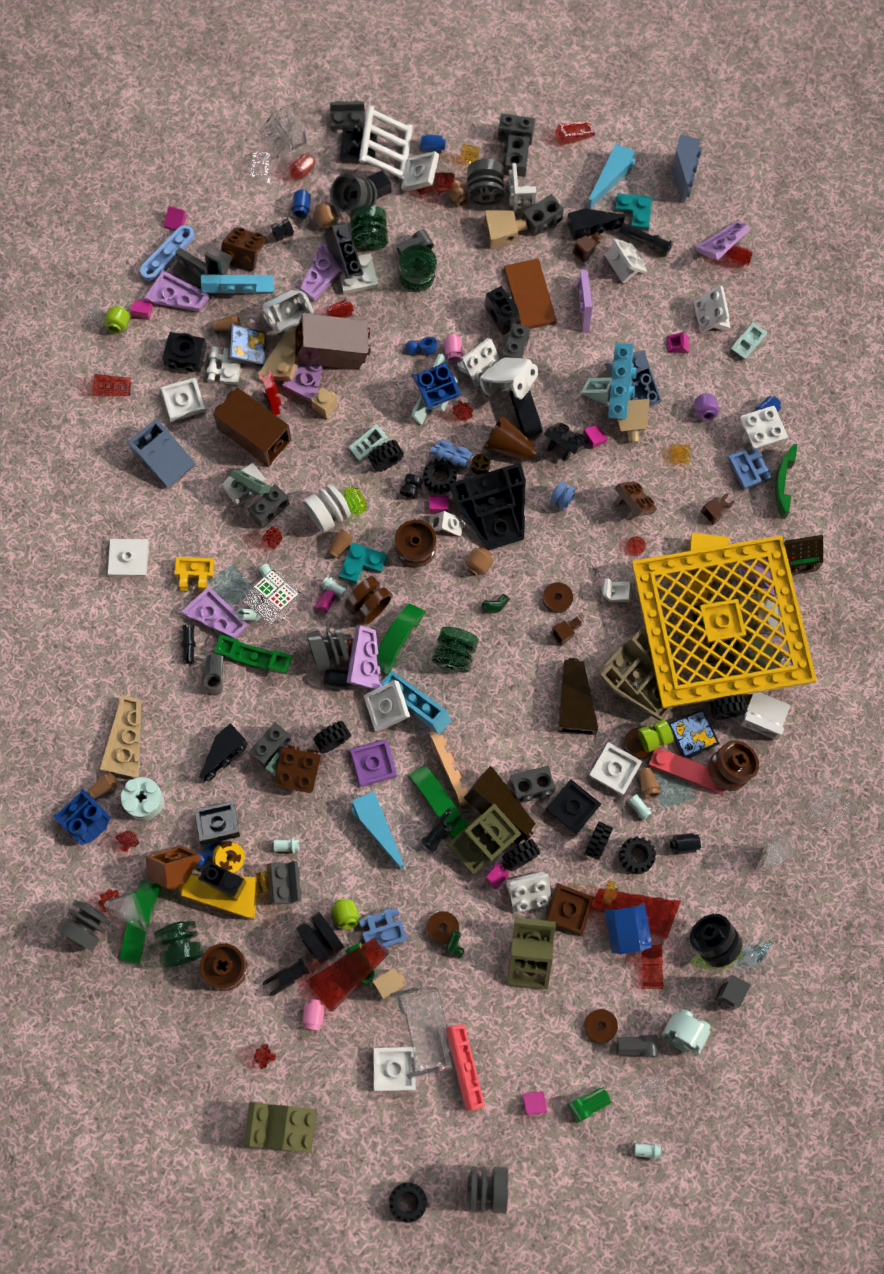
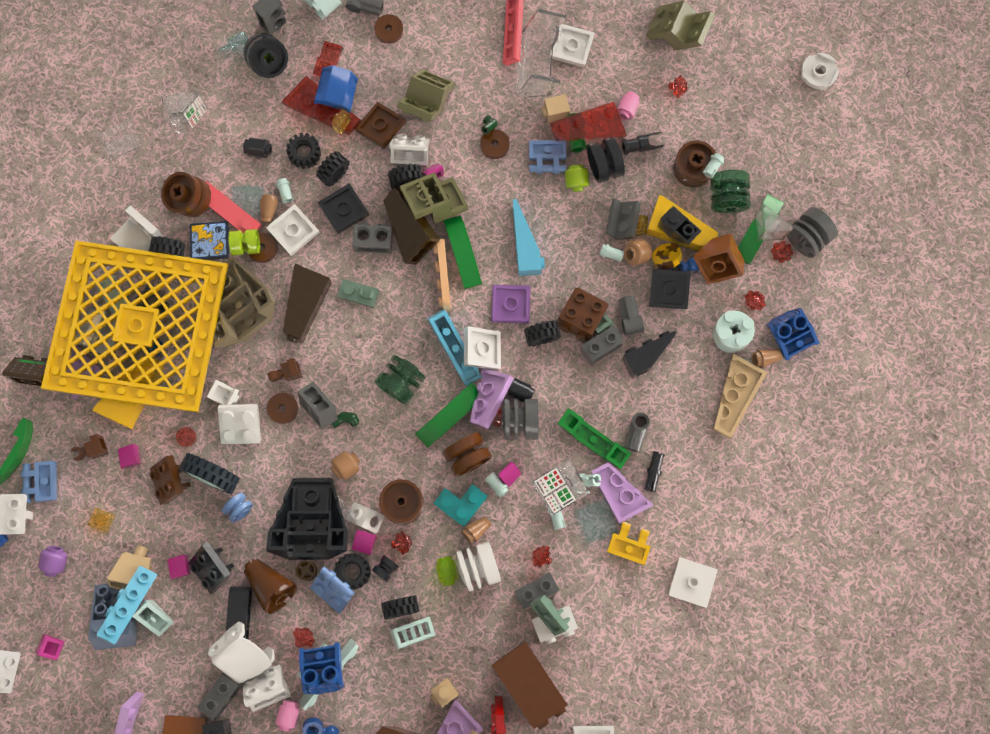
camera: 160 degrees left, 5 degrees up
sand blue slope [128,419,196,488] -> none
black piece [421,808,461,851] -> none
none -> dark pink slope [118,444,141,468]
none -> black wheel [179,453,240,494]
none -> white plate [218,404,261,444]
none -> dark grey brick [297,381,338,430]
none -> sand green plate [337,279,379,308]
none -> clear red plant [391,531,412,555]
none -> dark grey piece [619,296,644,335]
none -> medium nougat head [624,240,652,266]
none -> light aqua pin [703,153,724,179]
none -> white plate [801,53,839,90]

